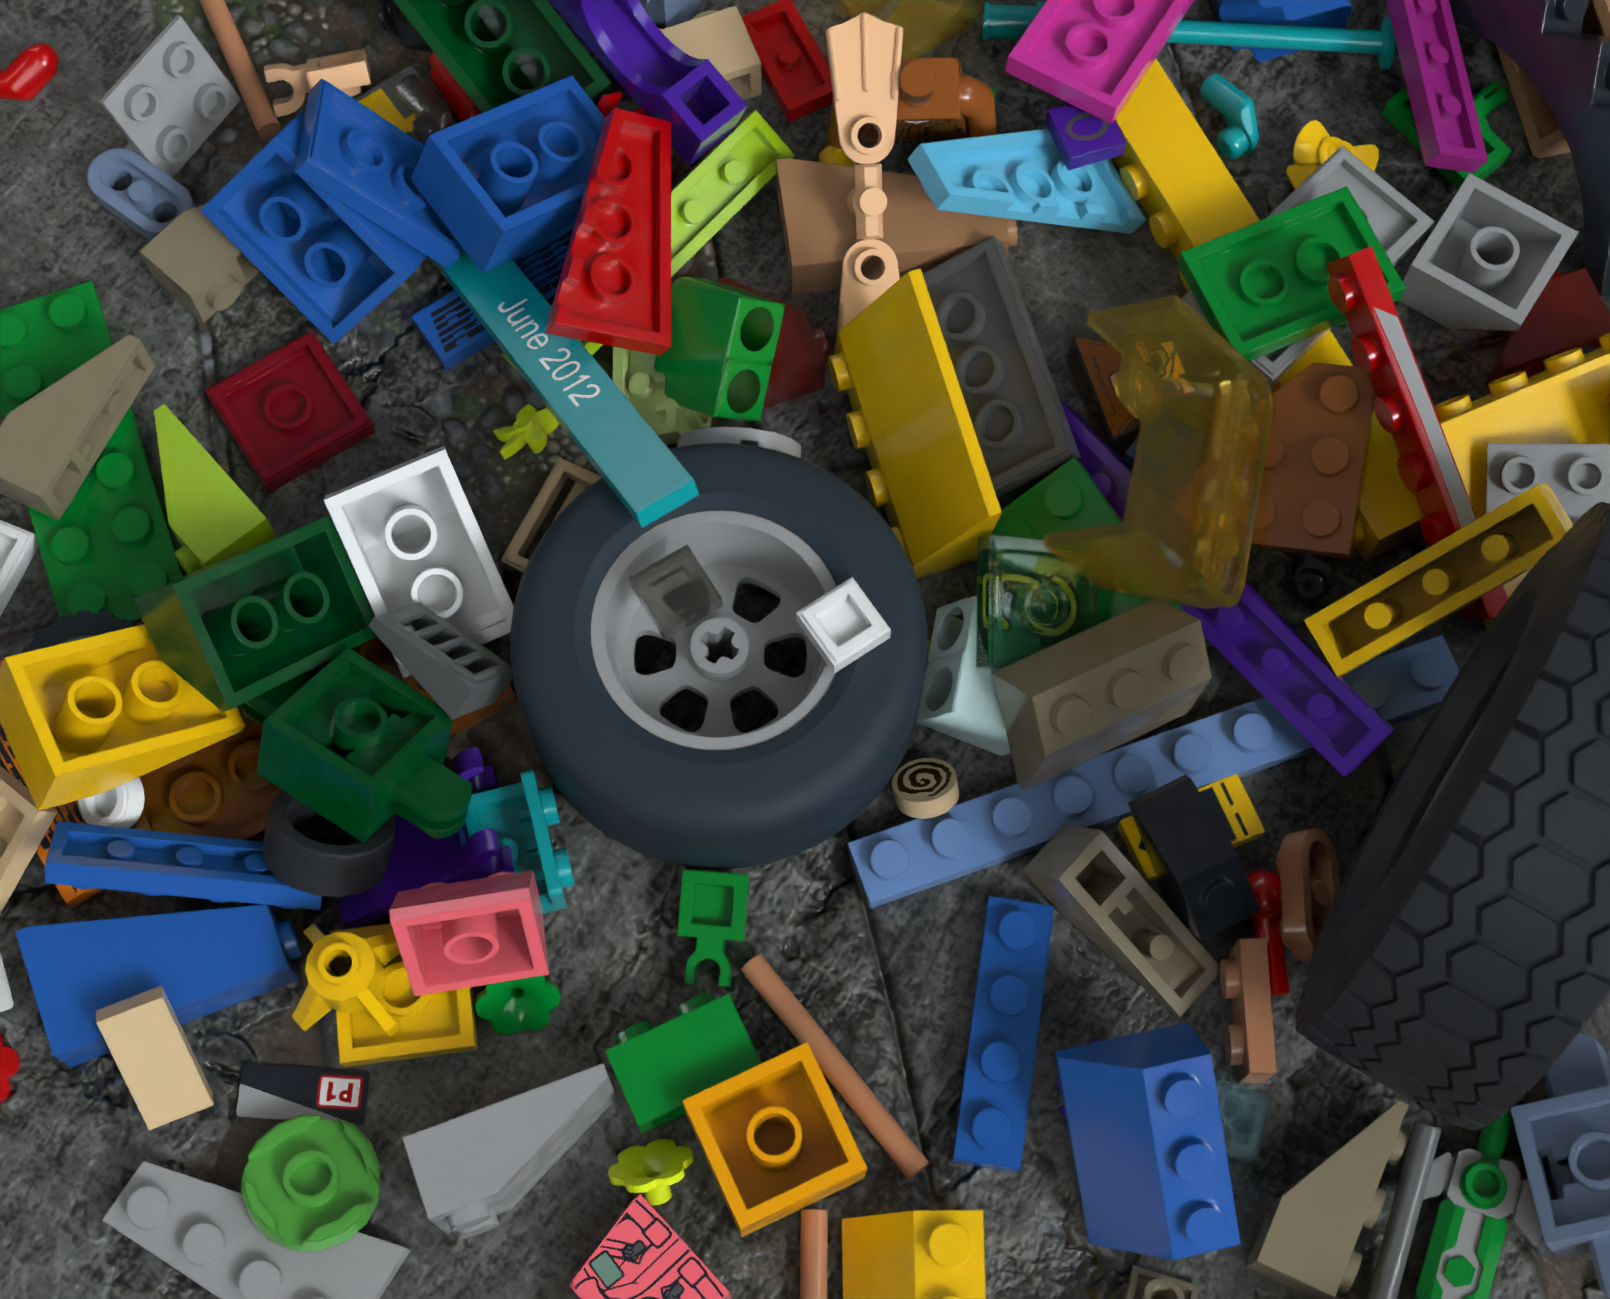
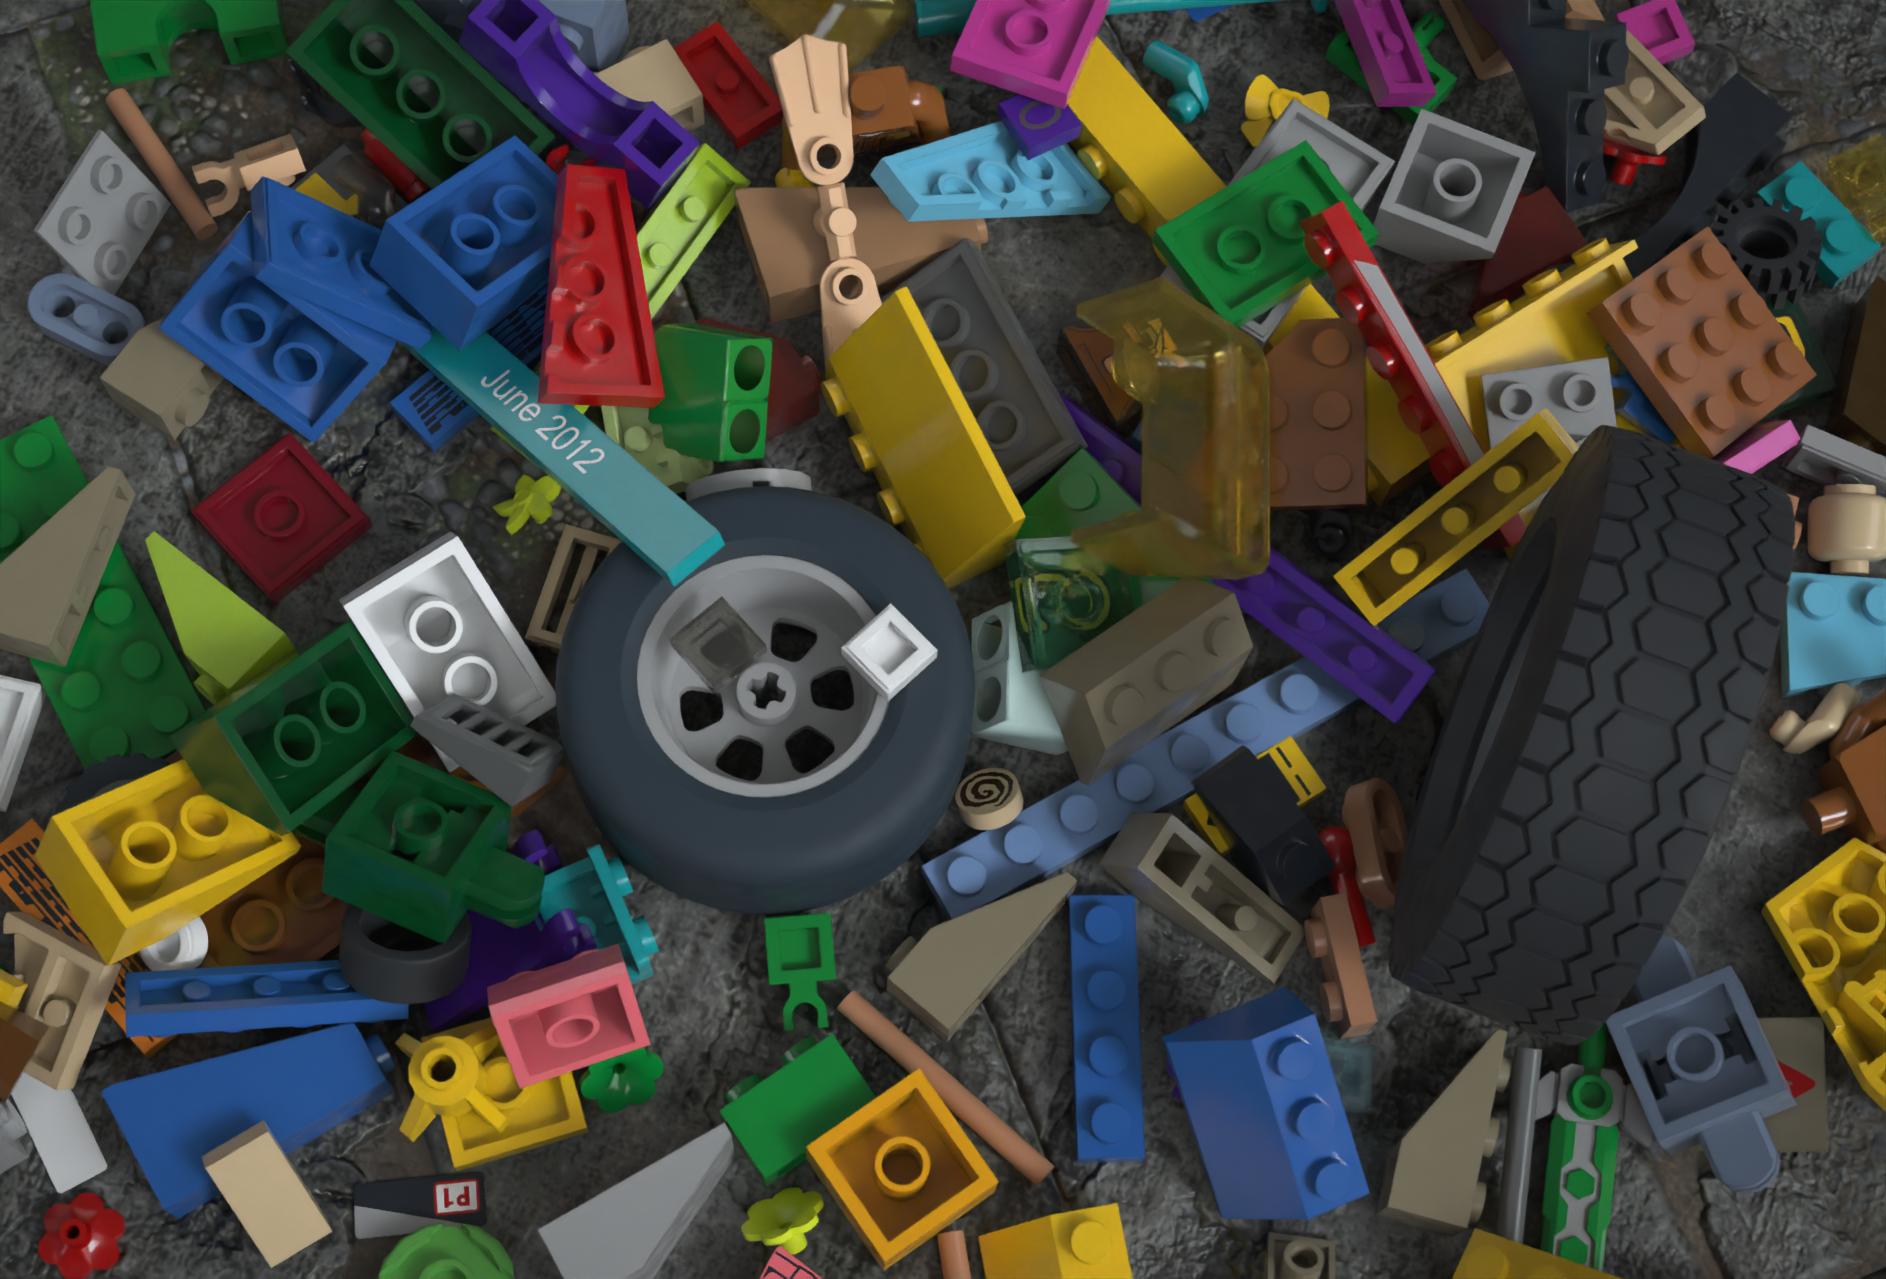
camera: 15 degrees left, 0 degrees up
none -> dark tan slope [886,872,1077,1042]

